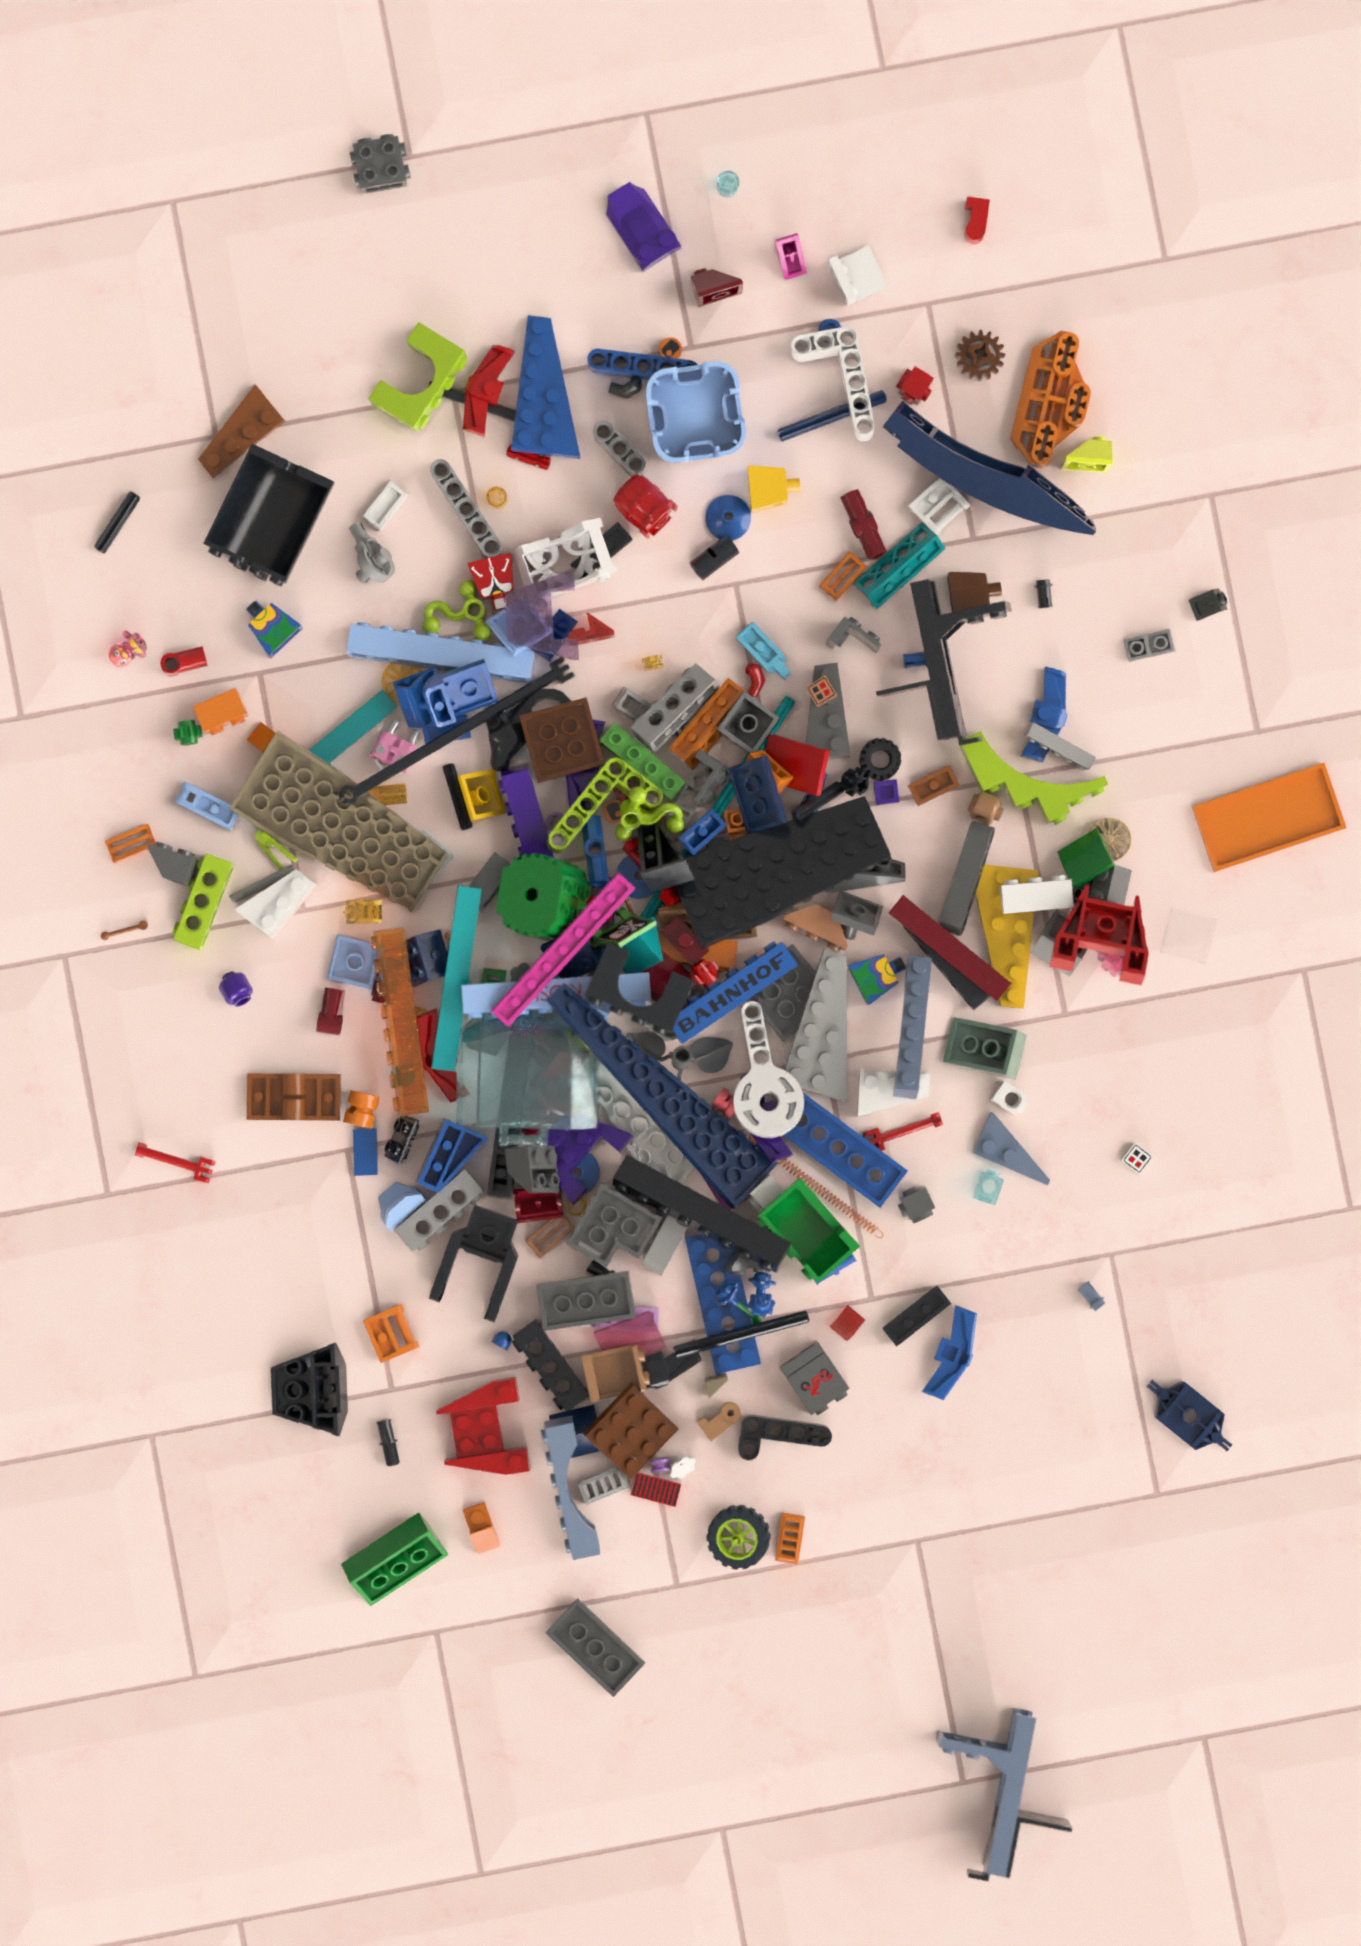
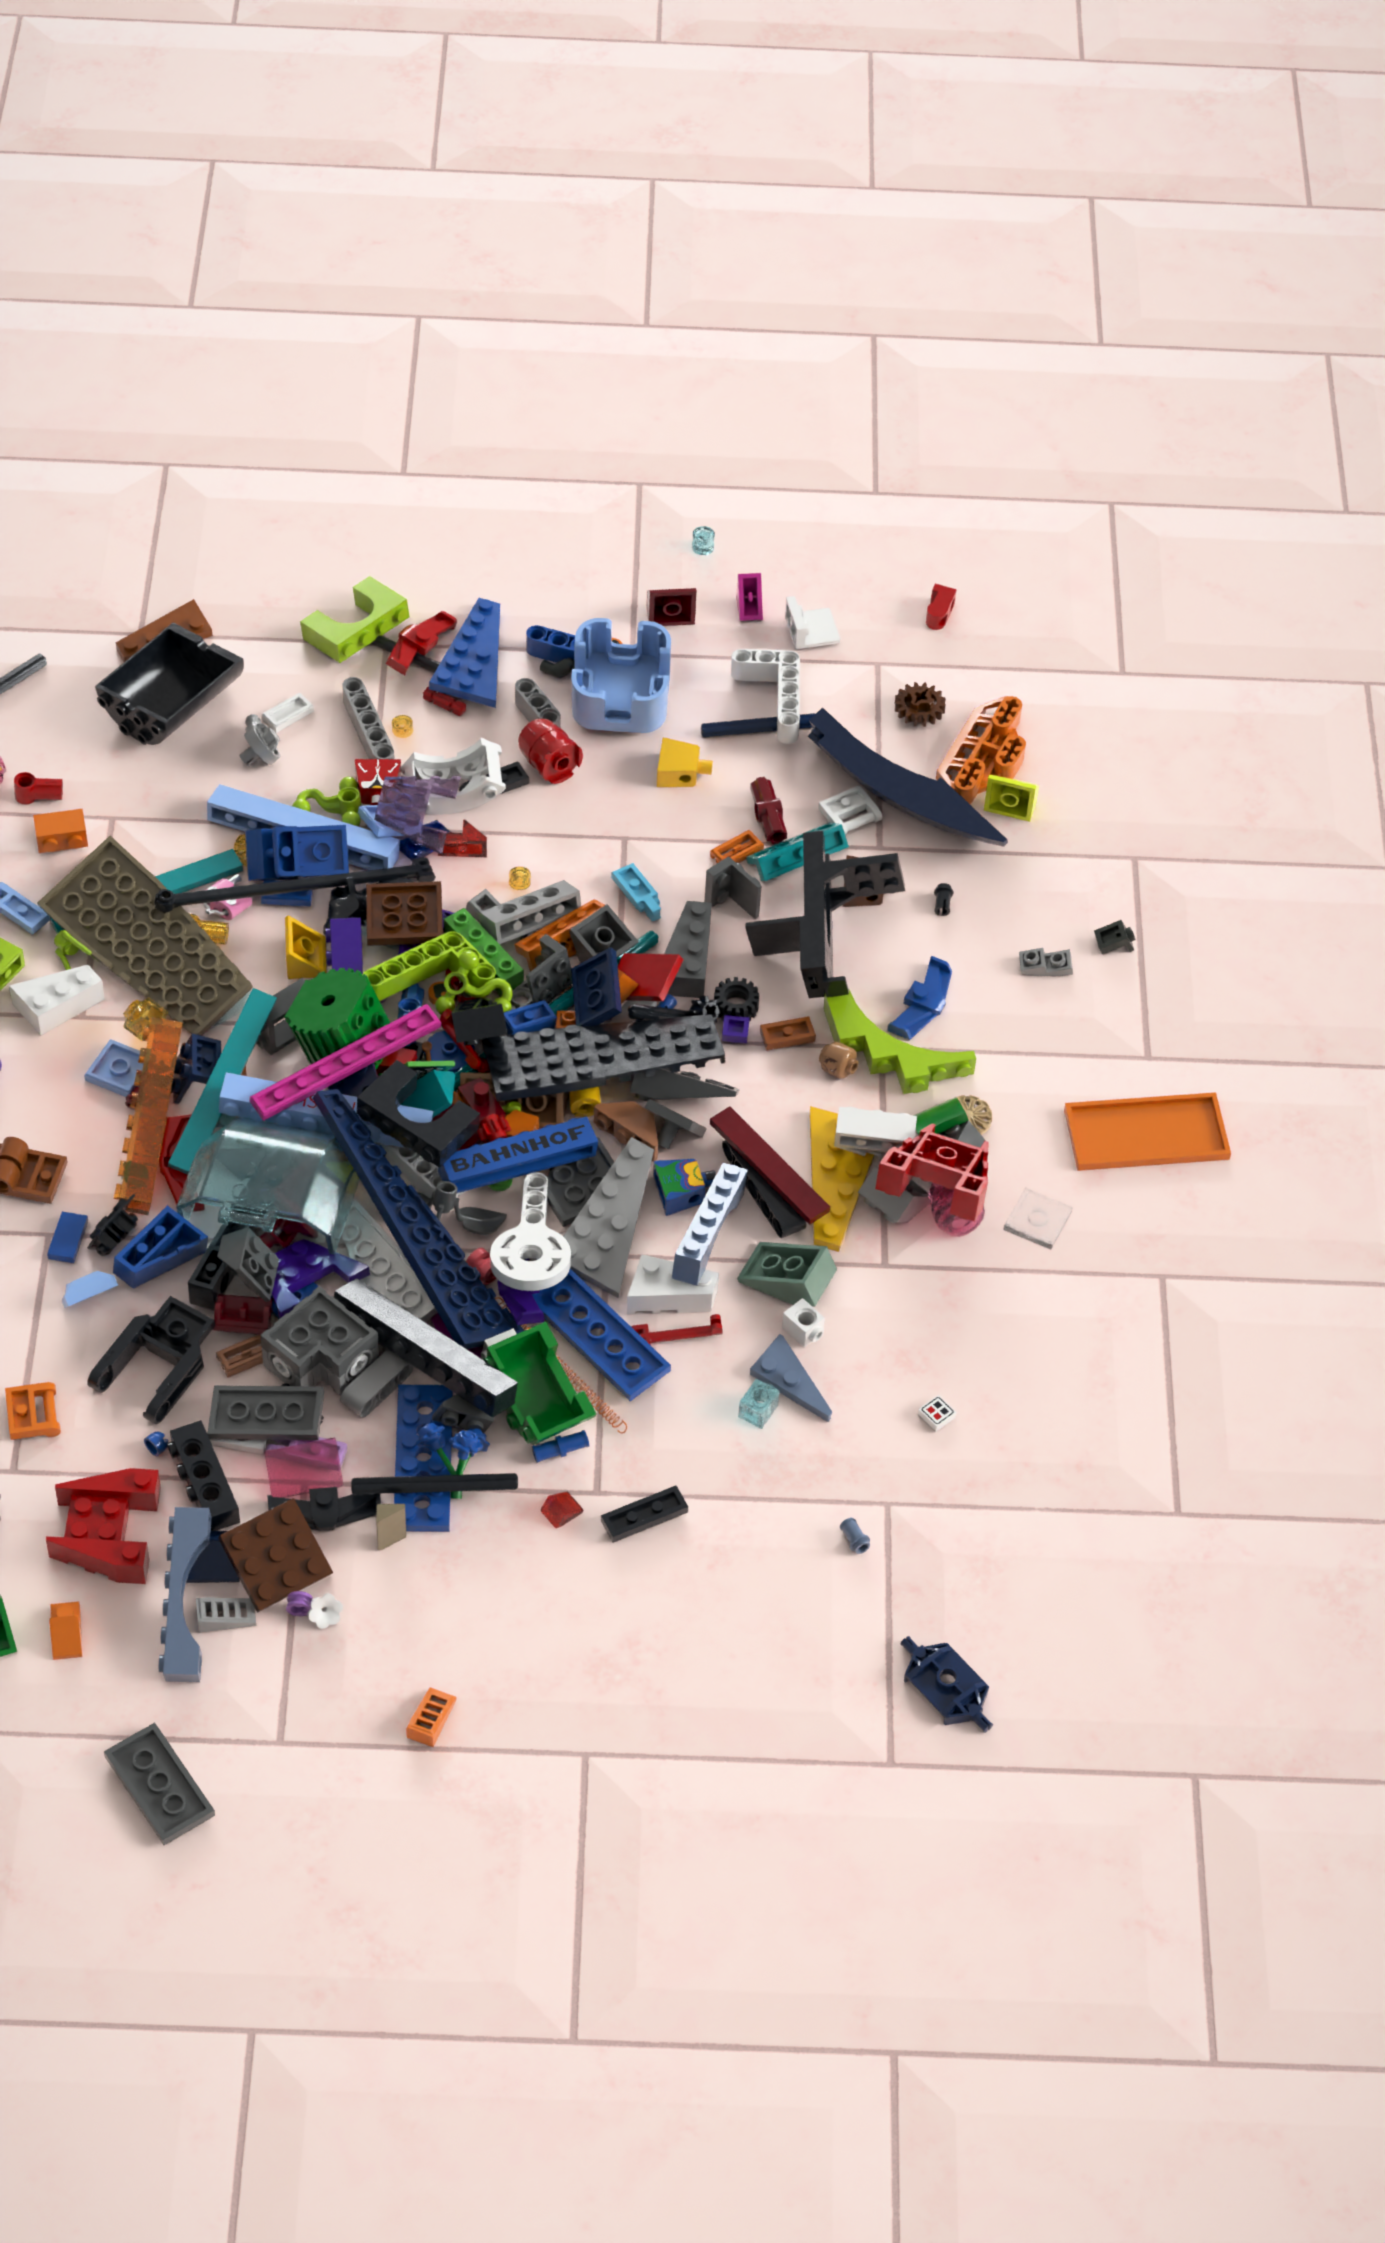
camera: 10 degrees right, 35 degrees down
green gear [173,720,203,746] -> none
torso [246,601,303,658] -> none
dark red piece [316,987,345,1036] -> none
orange wheel [343,1090,380,1129] -> none
dark grey brick [350,134,411,194] -> none
light grey brick [394,1169,484,1252] -> none
black axle [442,763,473,831] -> none
medium nougat panel [581,1343,650,1402] -> none
dark purple slope [606,182,681,272] -> none
tile [630,1472,682,1507] -> none
black pin [689,535,740,581] -> none
medium nougat leg [696,1402,741,1441] -> none
blue dish [705,495,751,541] -> none
black wheel [706,1505,771,1570] -> none
black beam [738,1414,832,1461] -> none
red arm [745,663,765,699] -> none
dark grey panel [779,1341,850,1416] -> none
nougat tile [805,675,838,707] -> none
red brick [896,366,934,405] -> none
dark grey brick [898,1186,935,1224] -> none
blue plate [921,1305,977,1401] -> none
sand blue piece [936,1708,1073,1882] -> none
dark grey beam [939,821,995,936] -> none
light grey piece [1024,723,1096,771] -> none

